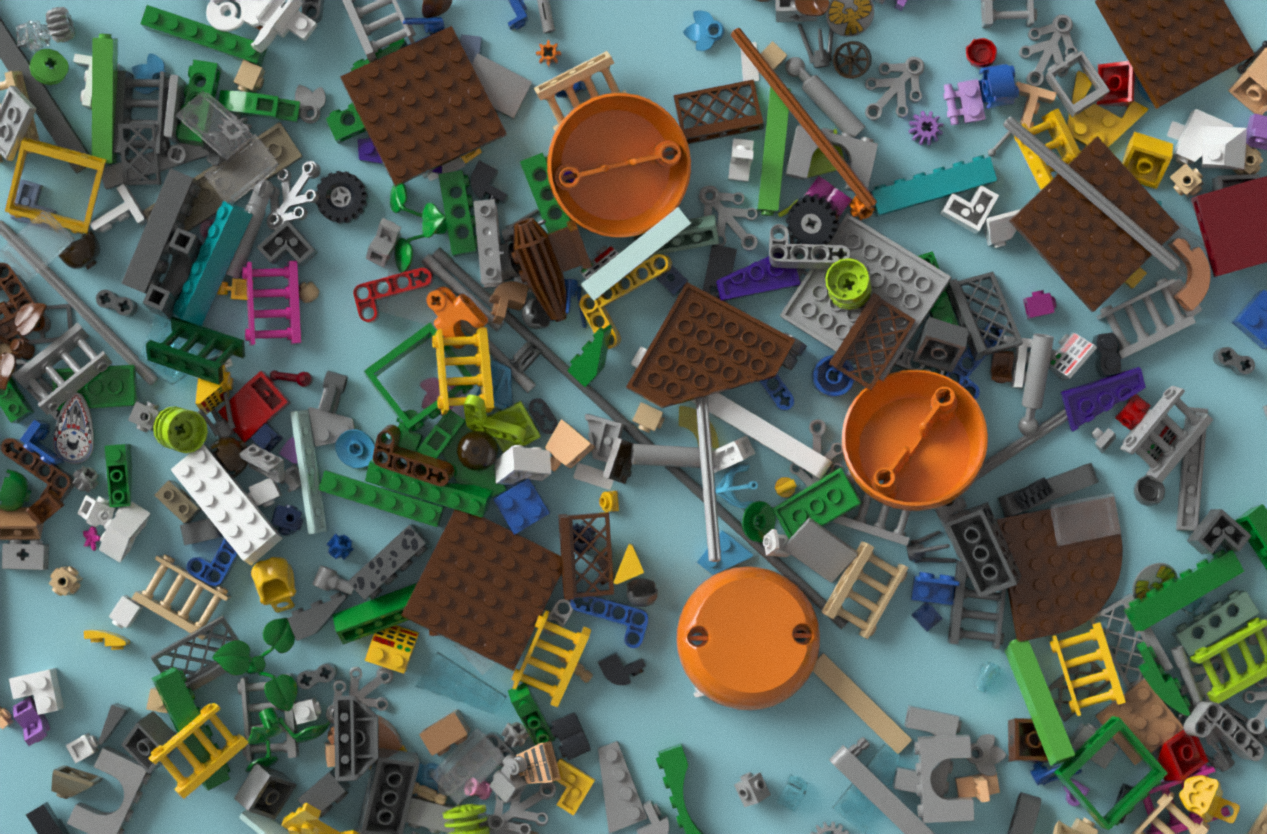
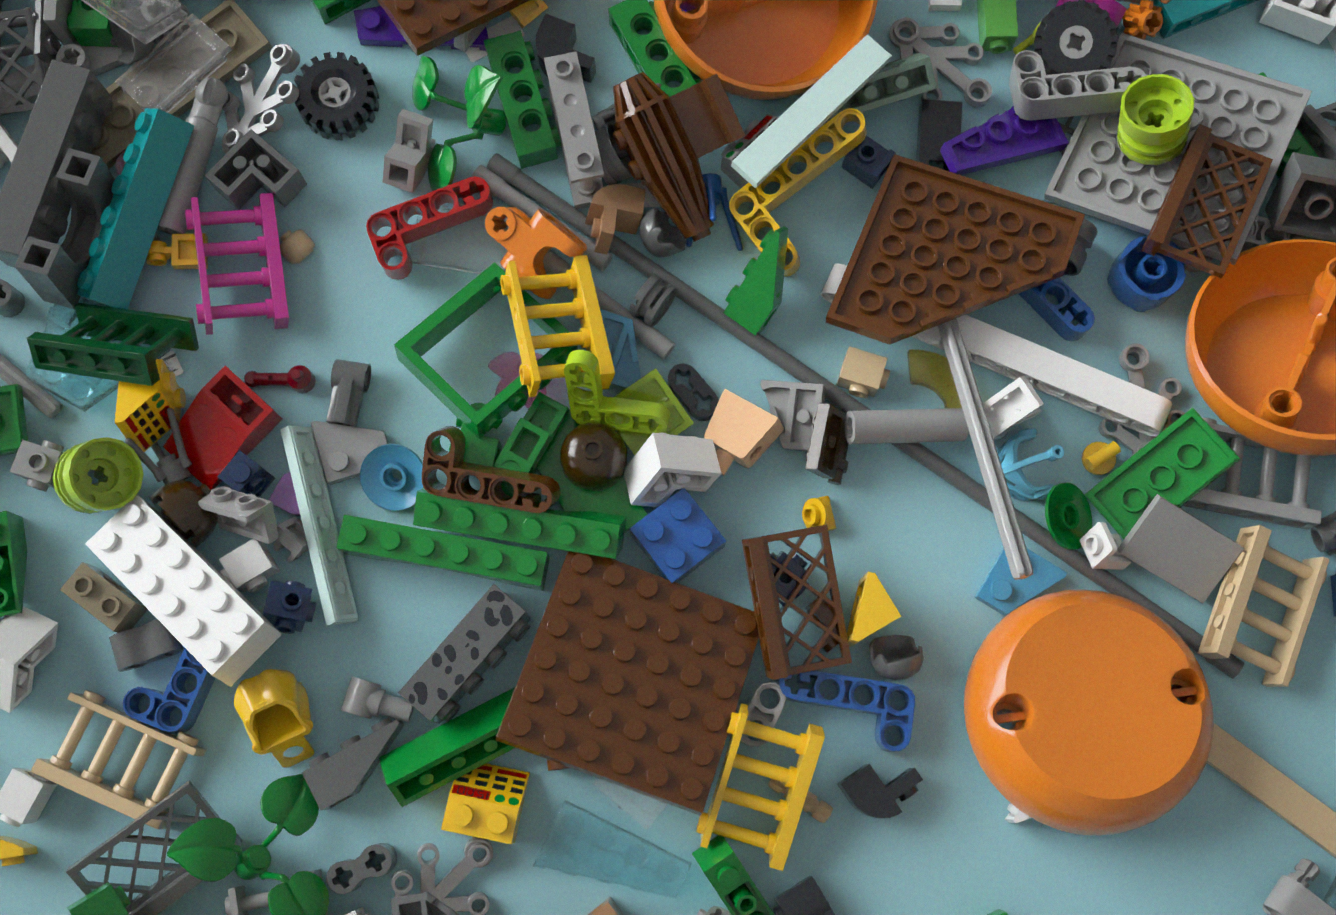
camera: 10 degrees left, 10 degrees down
blue gear [326,534,354,560] -> none
white sticker [573,463,614,490] -> none

